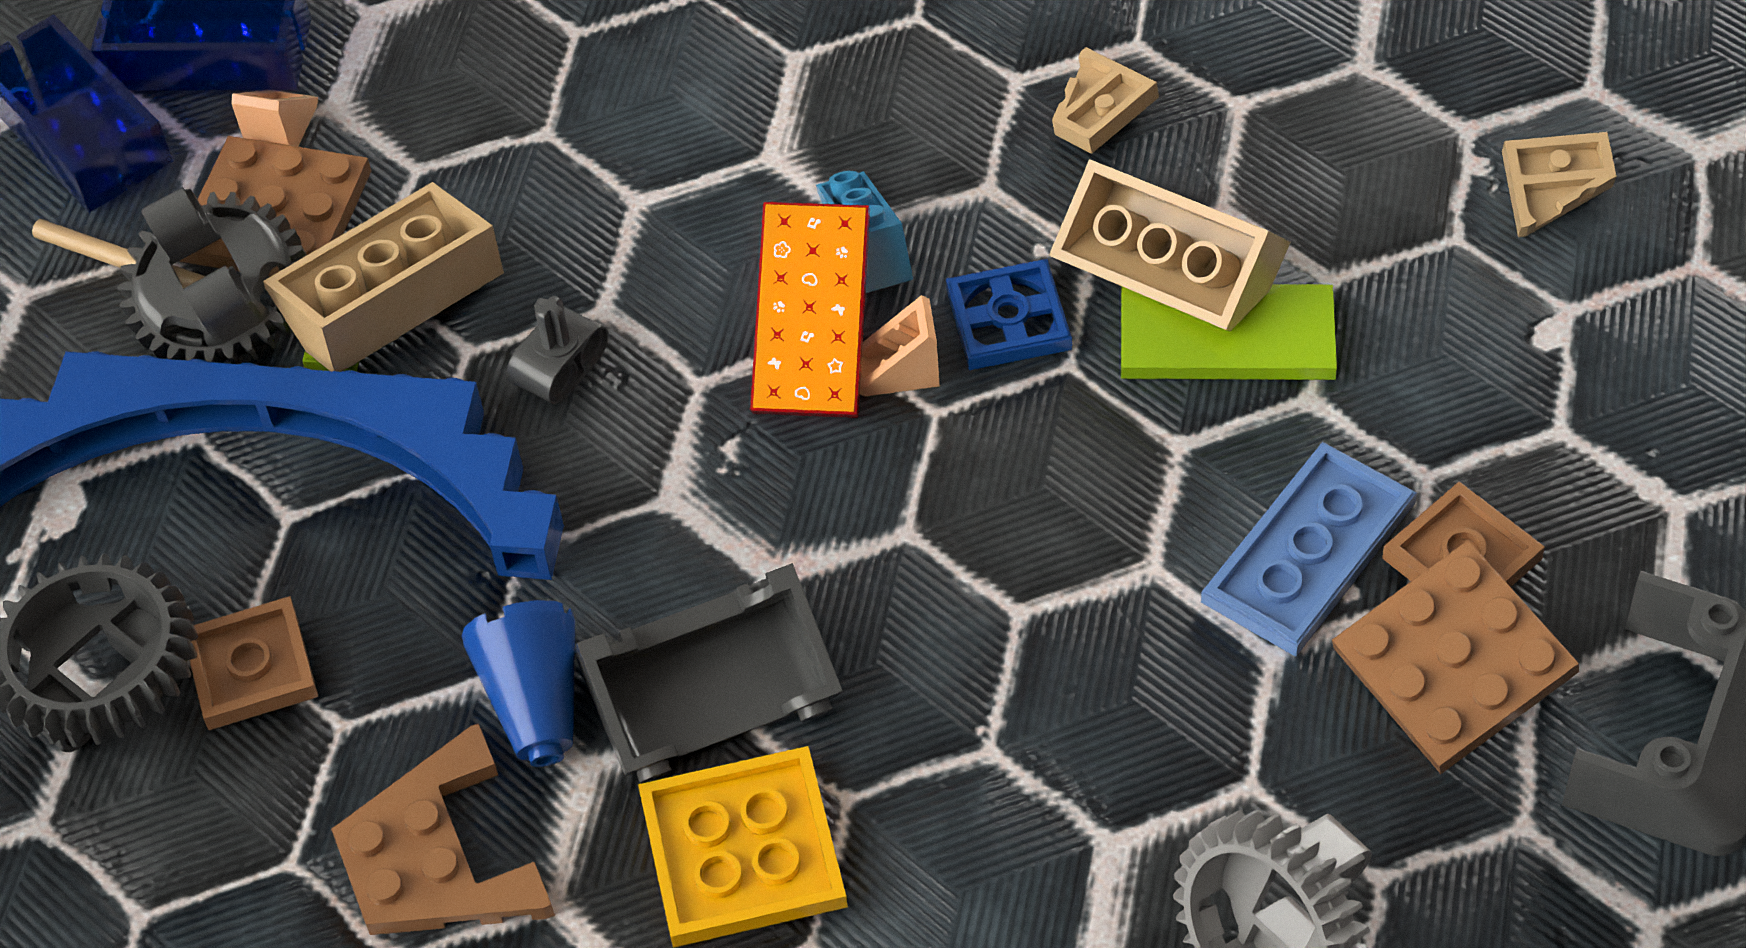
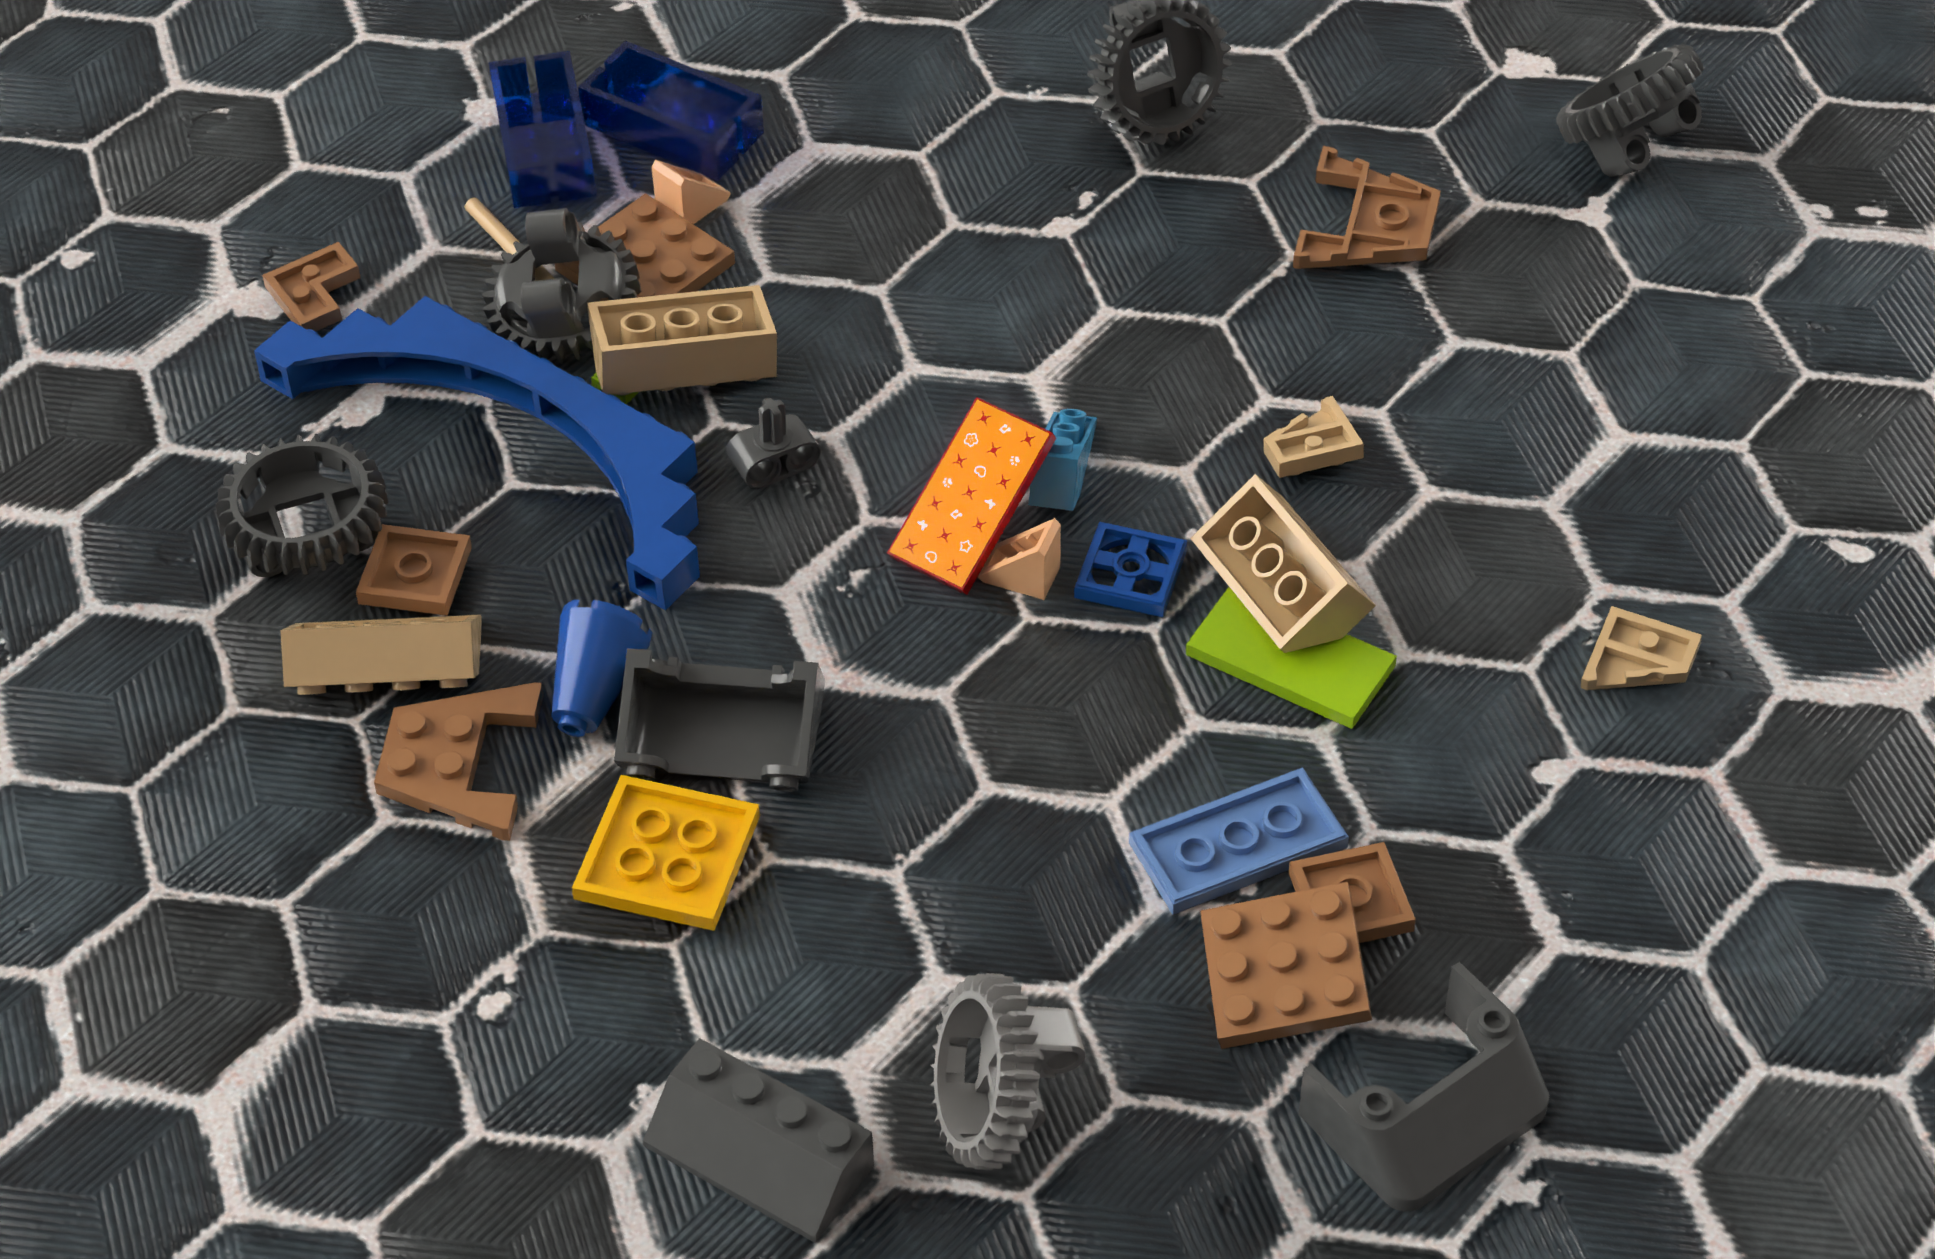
camera: 25 degrees right, 5 degrees down
none -> tan slope [280,614,482,695]

